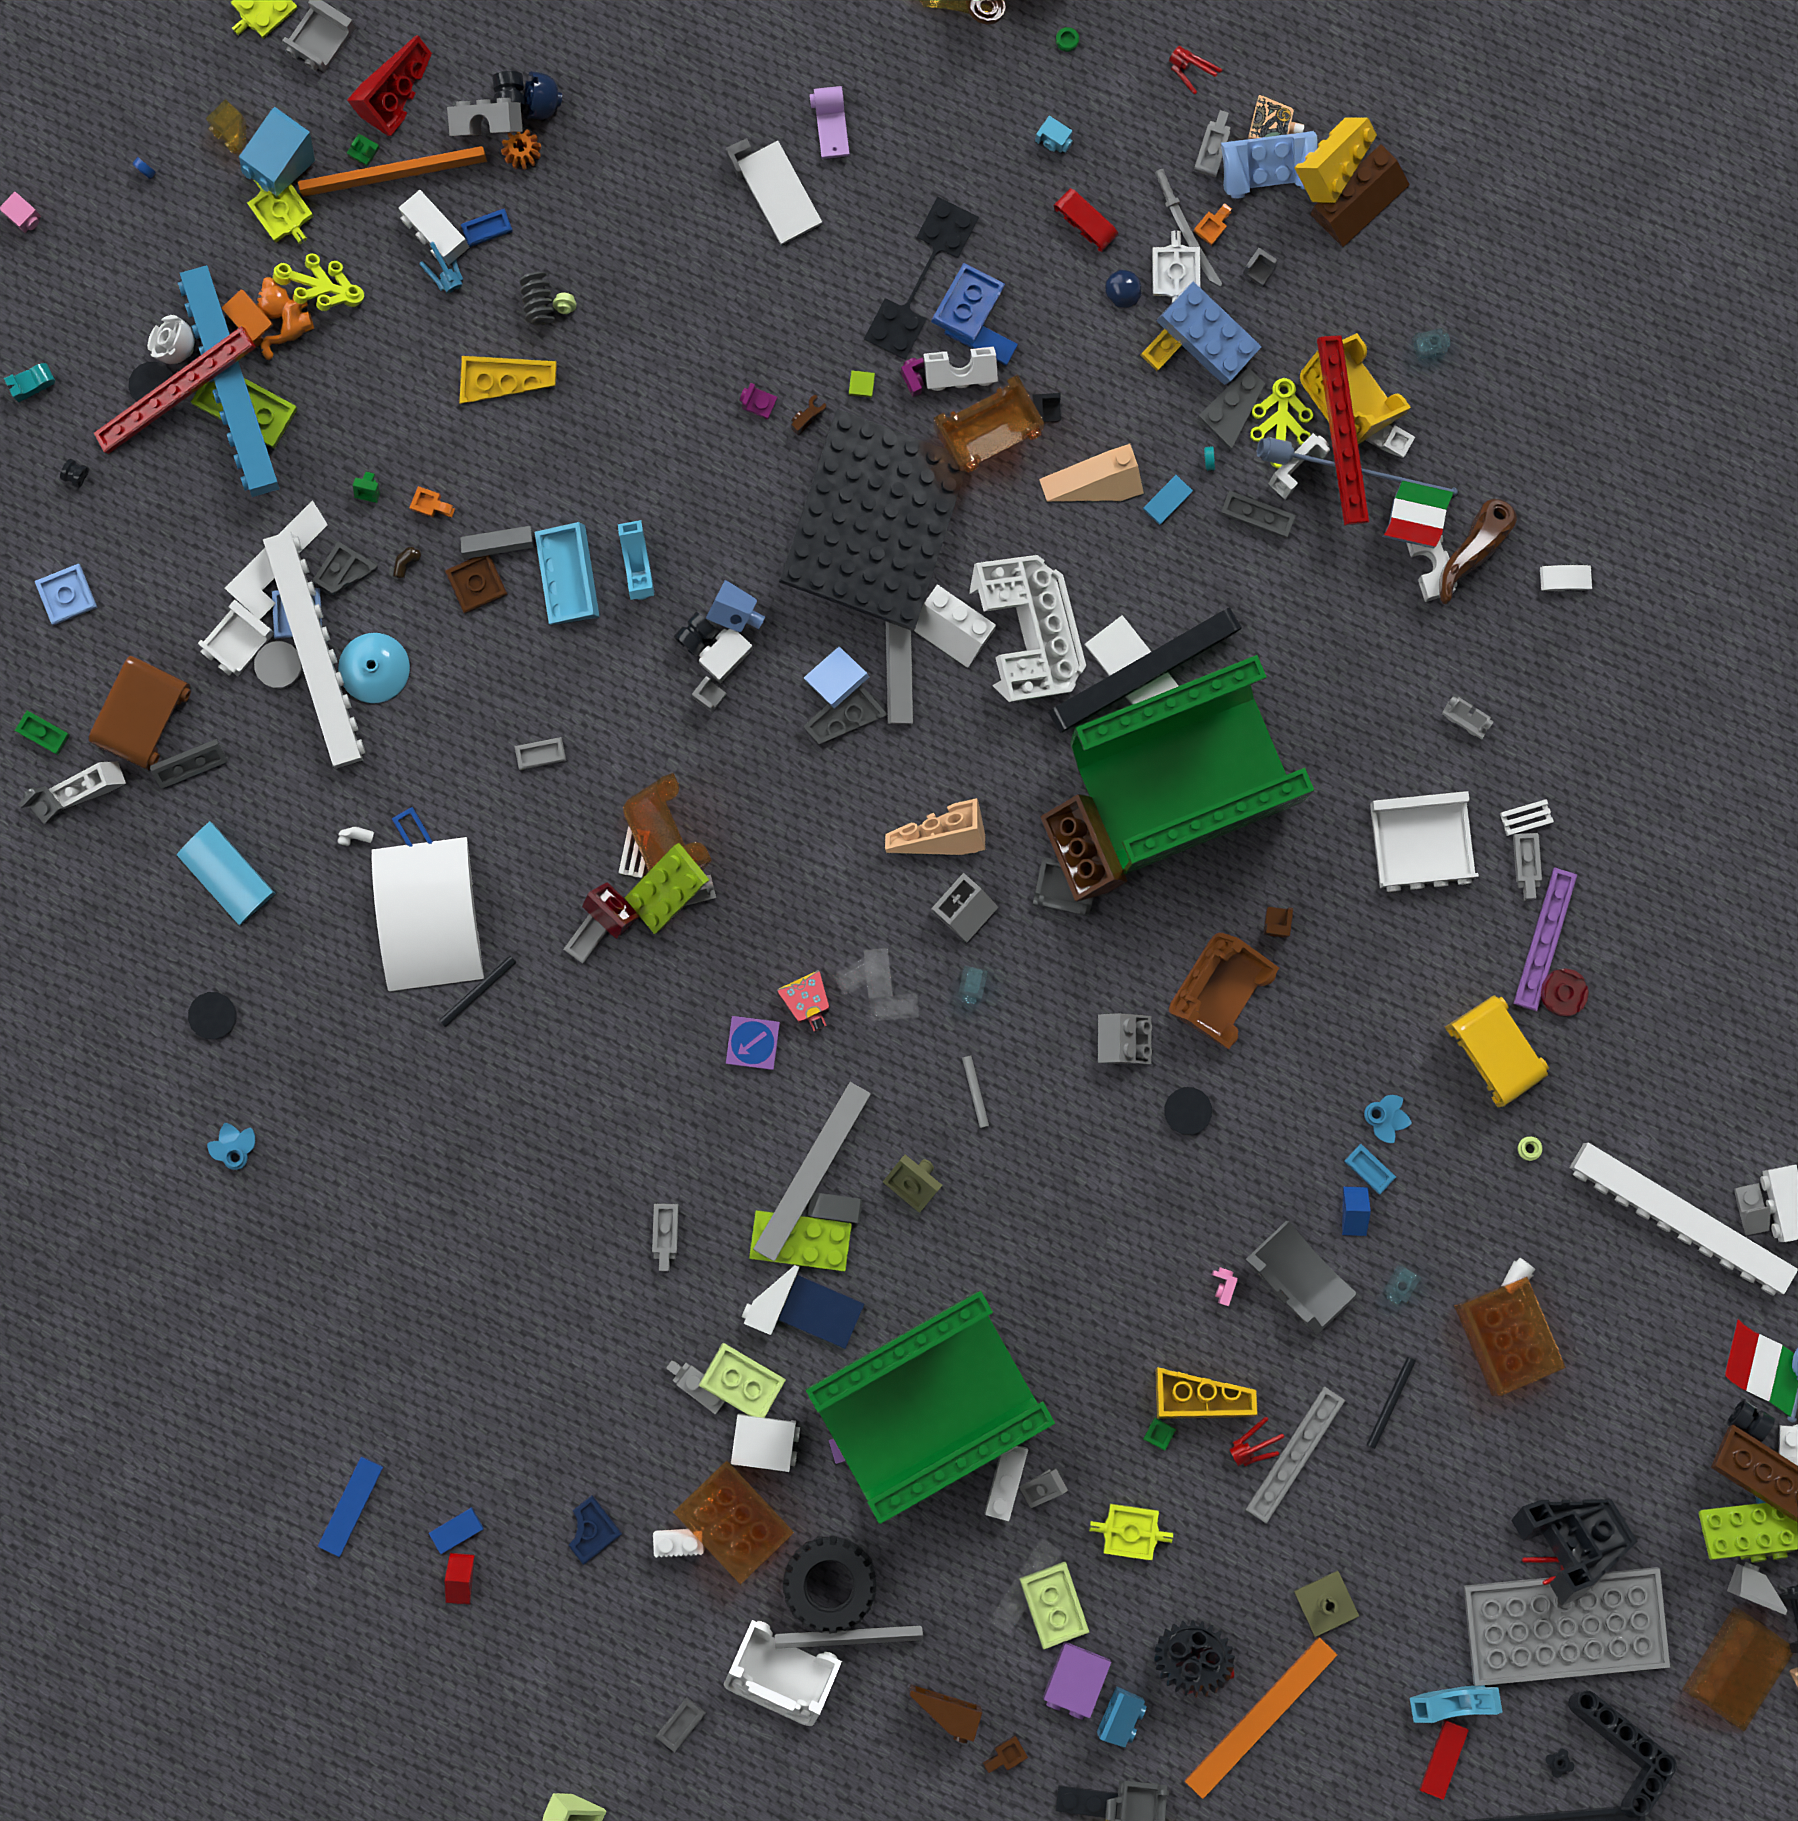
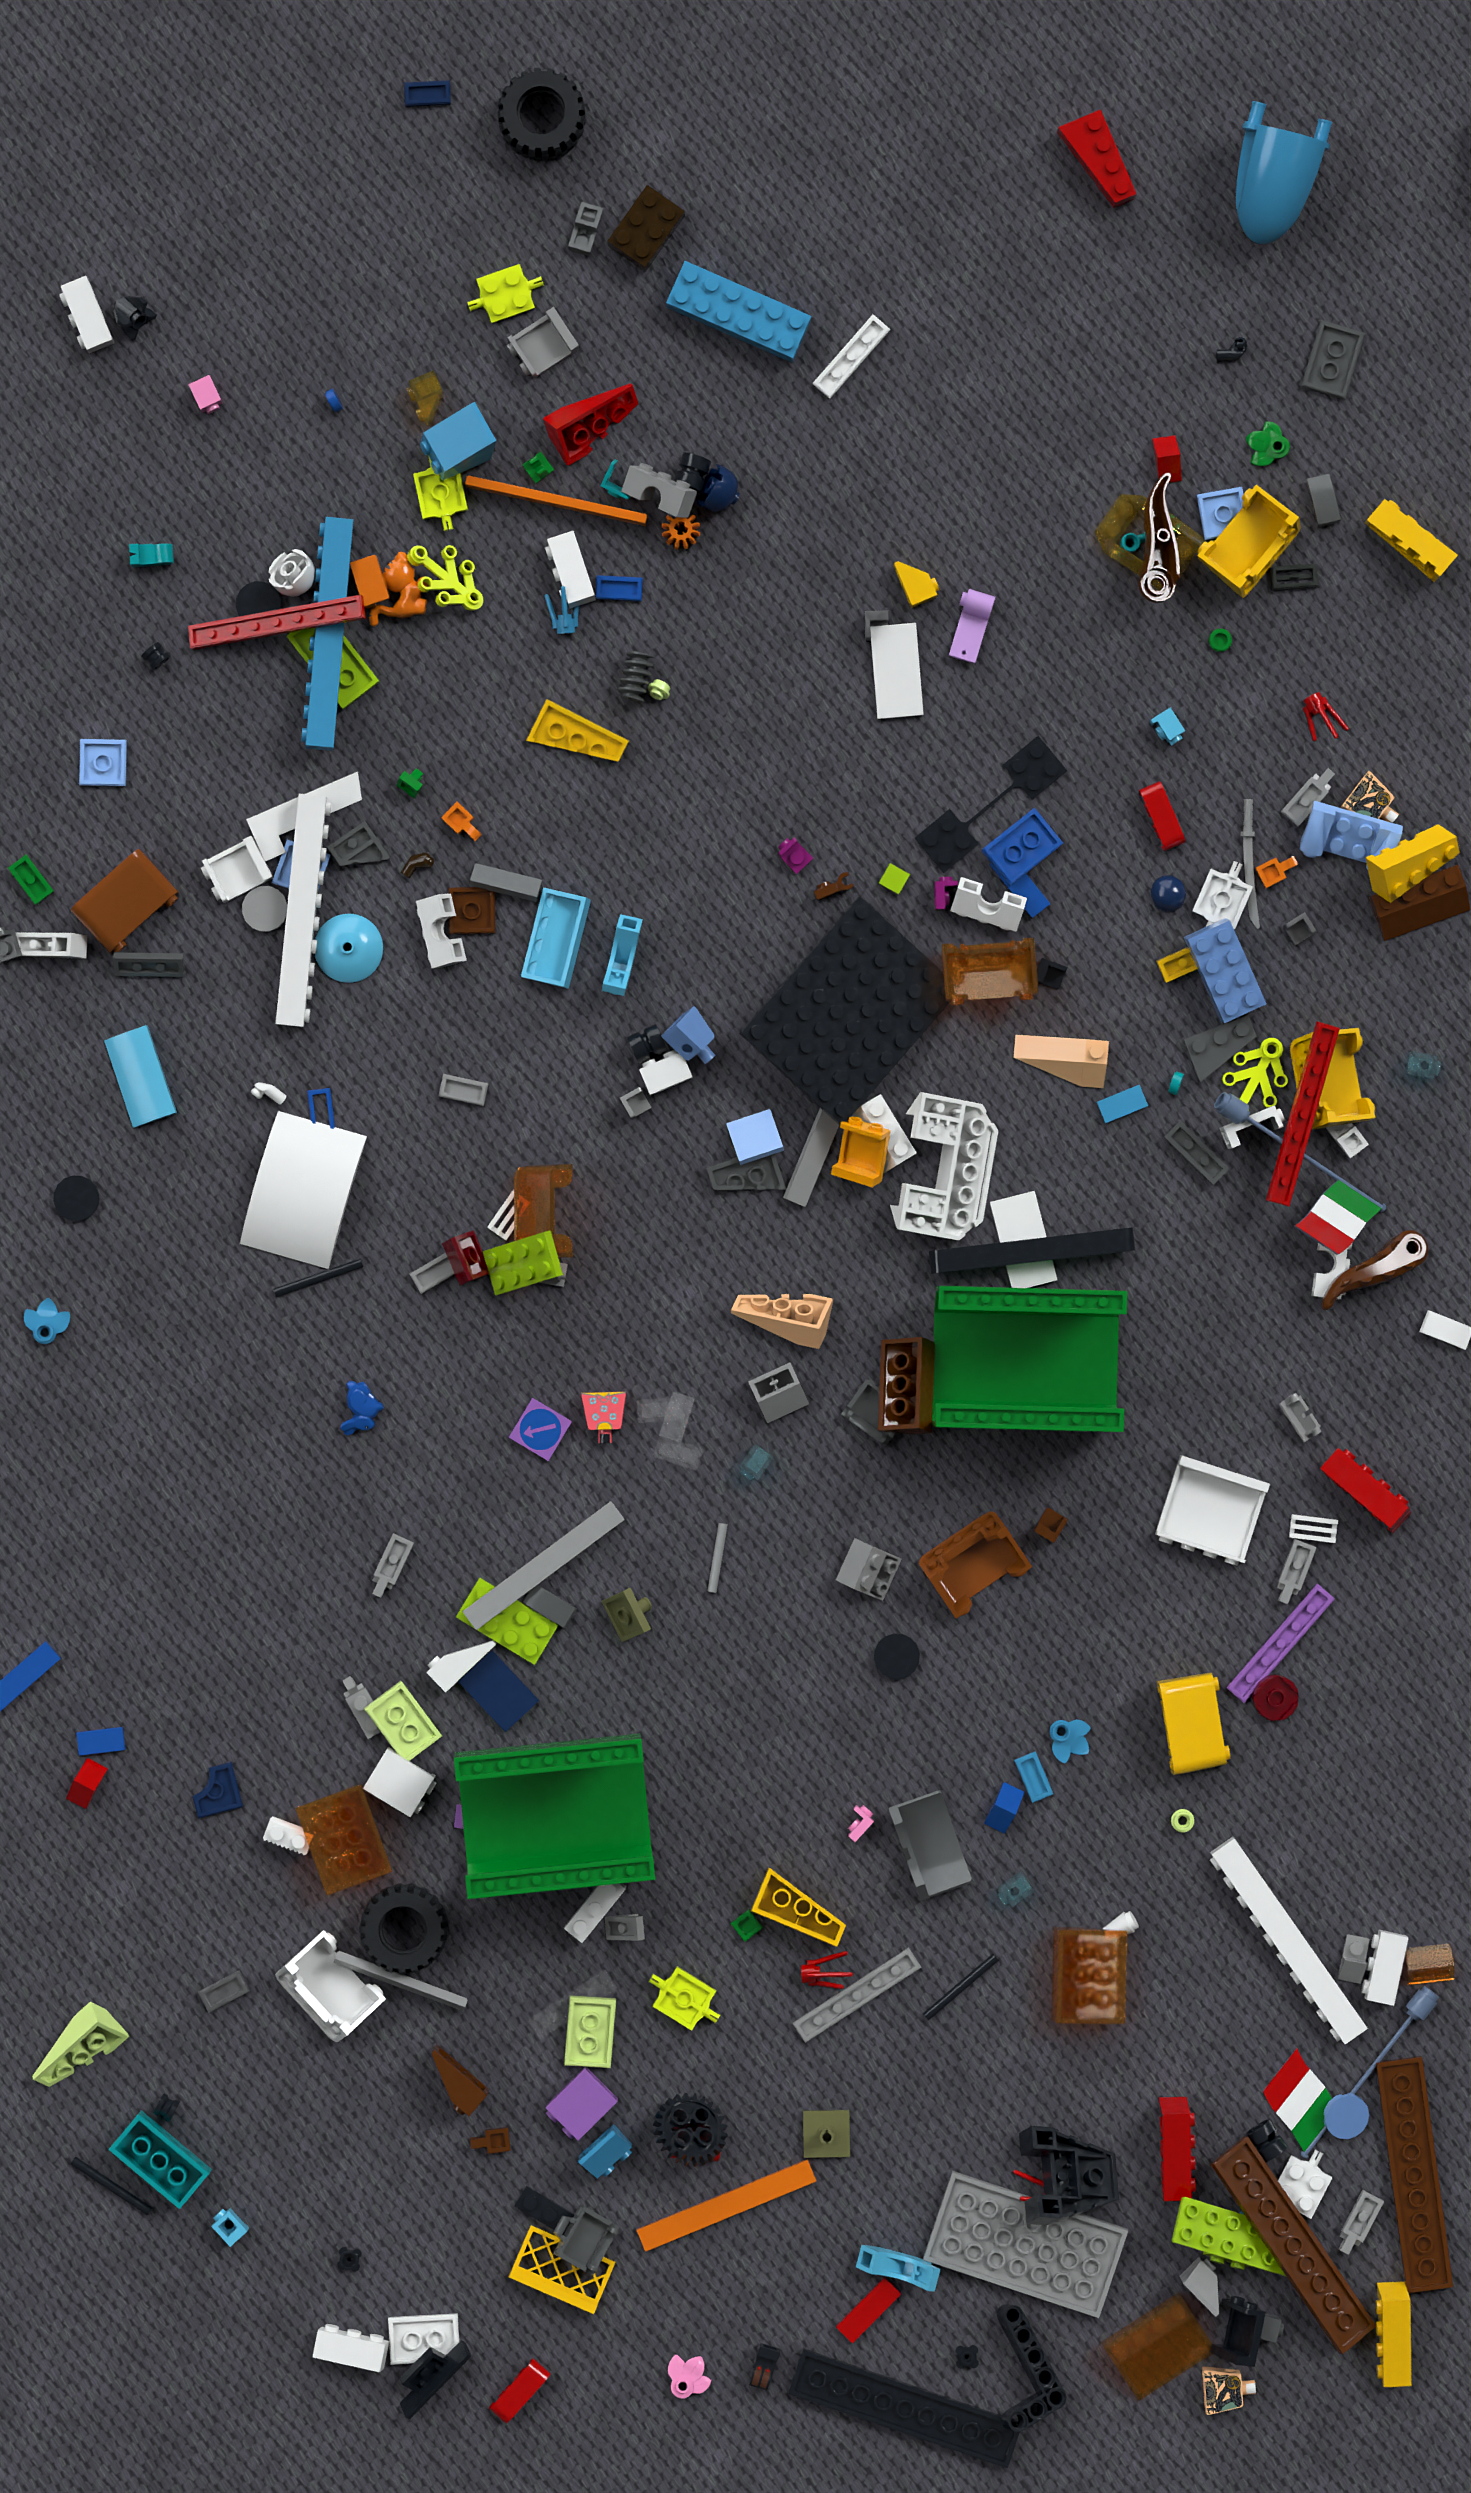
camera: 25 degrees right, 5 degrees up
none -> blue animal [340,1381,385,1436]
none -> white arch [416,893,467,968]
none -> teal bracket [600,459,632,500]
none -> light orange panel [831,1117,891,1188]
none -> yellow slope [893,561,939,608]
none -> red wedge [1159,2097,1196,2201]
none -> red wedge [1320,1448,1411,1533]

